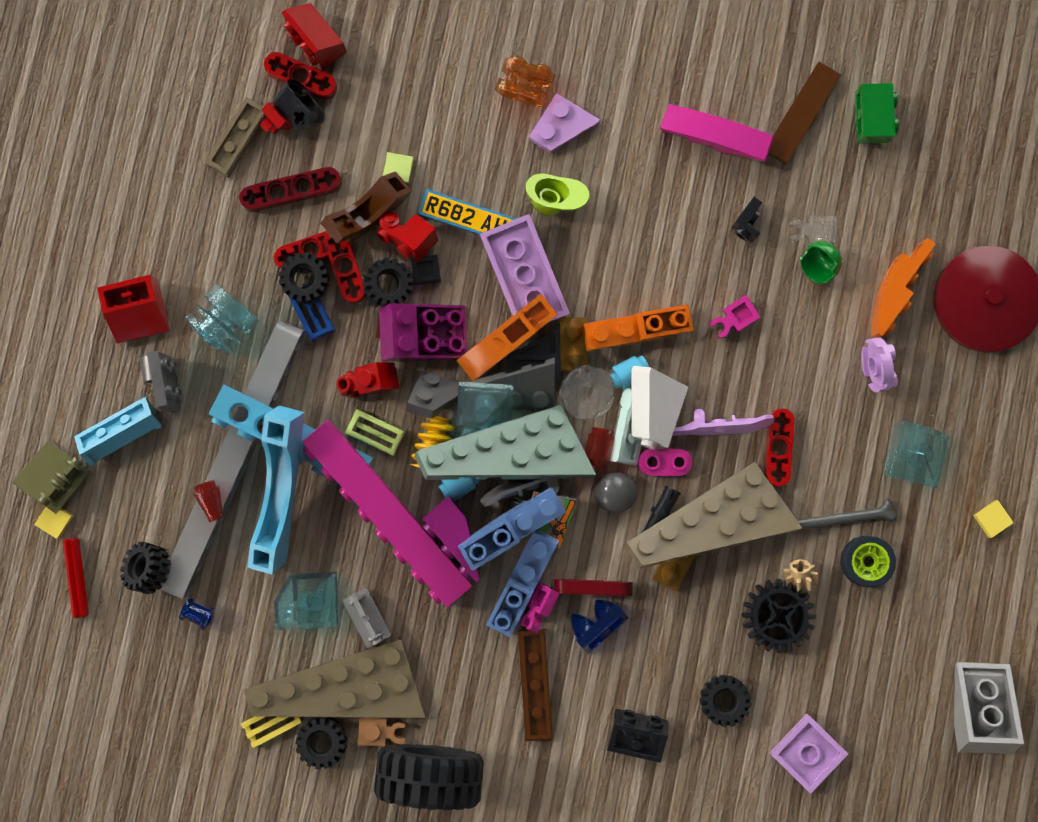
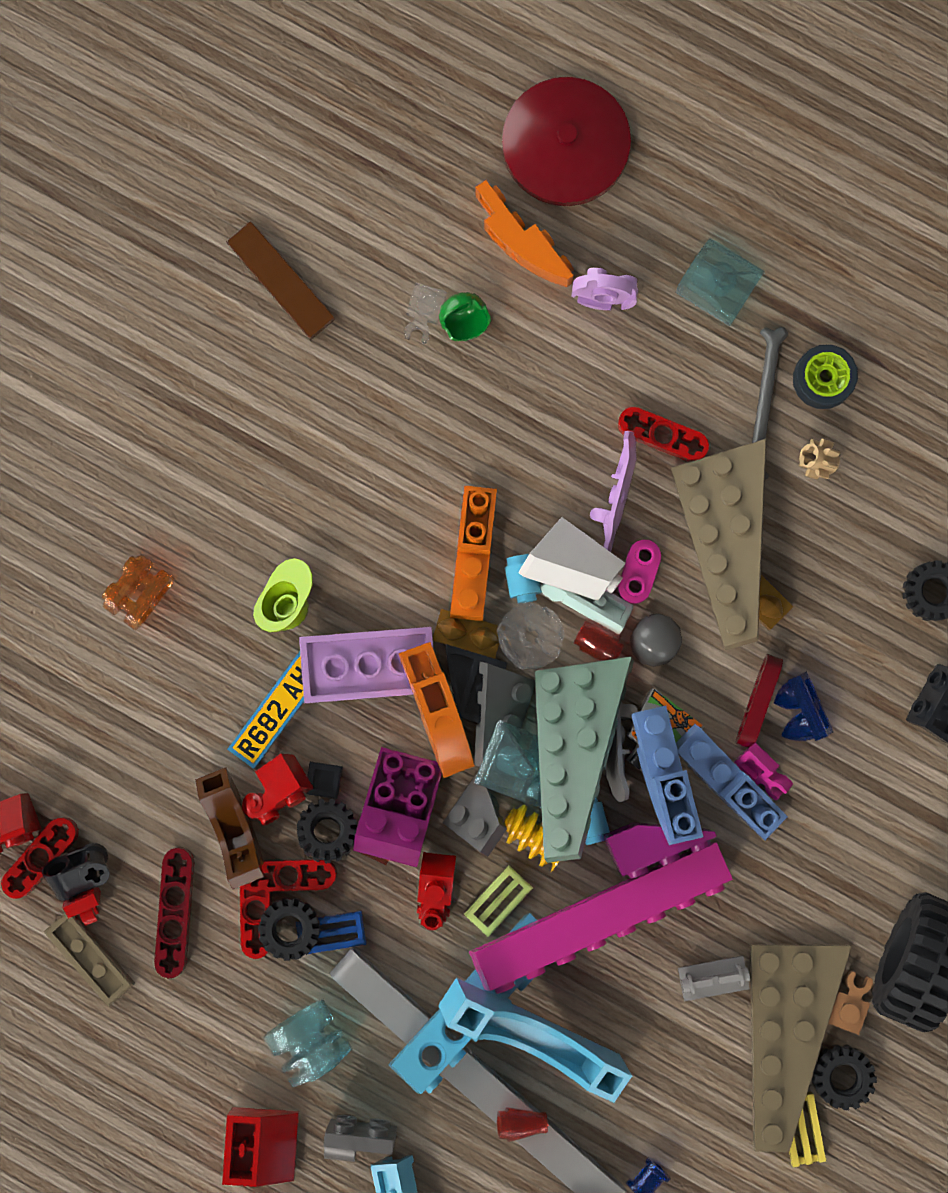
camera: 70 degrees left, 0 degrees up
clear light blue slope [274,571,339,630] -> none
yellowish green tile [383,152,414,184] -> none
reddish brown tile [518,629,553,741] -> none
lavender wing [529,93,600,153] -> none
black pin [641,485,681,533] -> none
dark pink slope [660,104,774,162] -> none
dark pink plate [709,295,760,339] -> none
black bracket [731,197,763,242] -> none
black gear [741,578,816,653] -> none
green brick [855,83,899,144] -> none
light yellow tile [973,500,1014,538] -> none

